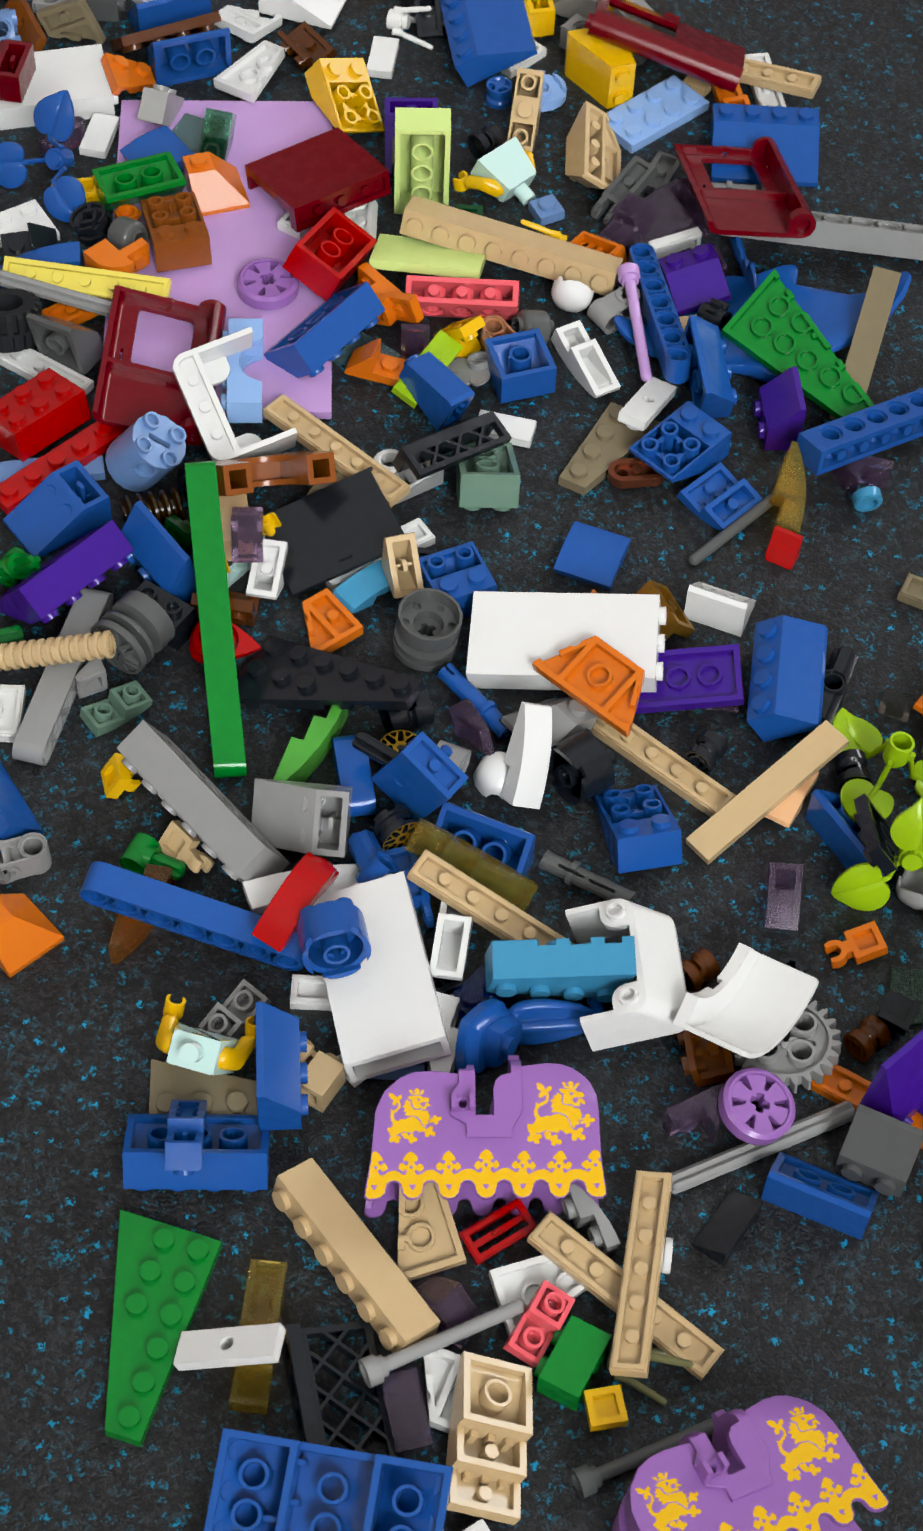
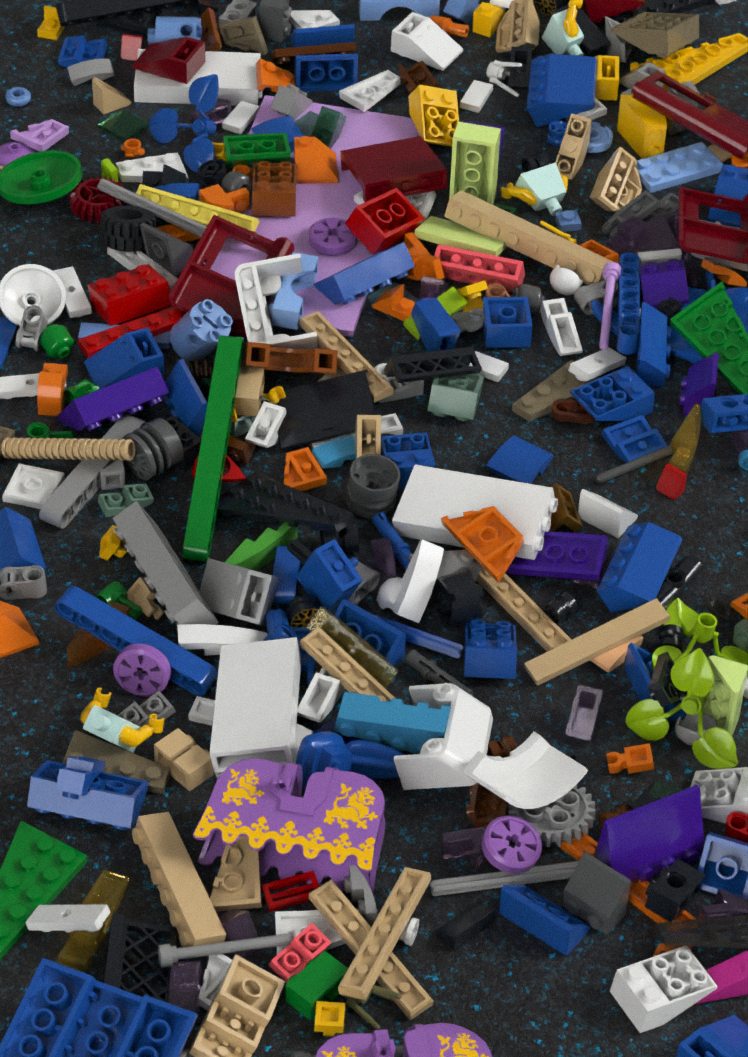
camera: 15 degrees right, 10 degrees down
white wing [214,5,283,44] -> none
clear purple slope [231,507,264,563] -> none
red arch [251,852,339,952] -> none
blue slope [255,1002,309,1131] -> none
blue brick [296,897,371,979] -> none
none -> medium lavender wheel [113,644,171,697]
none -> blue axle [374,614,464,659]
none -> orange slope [701,258,747,287]

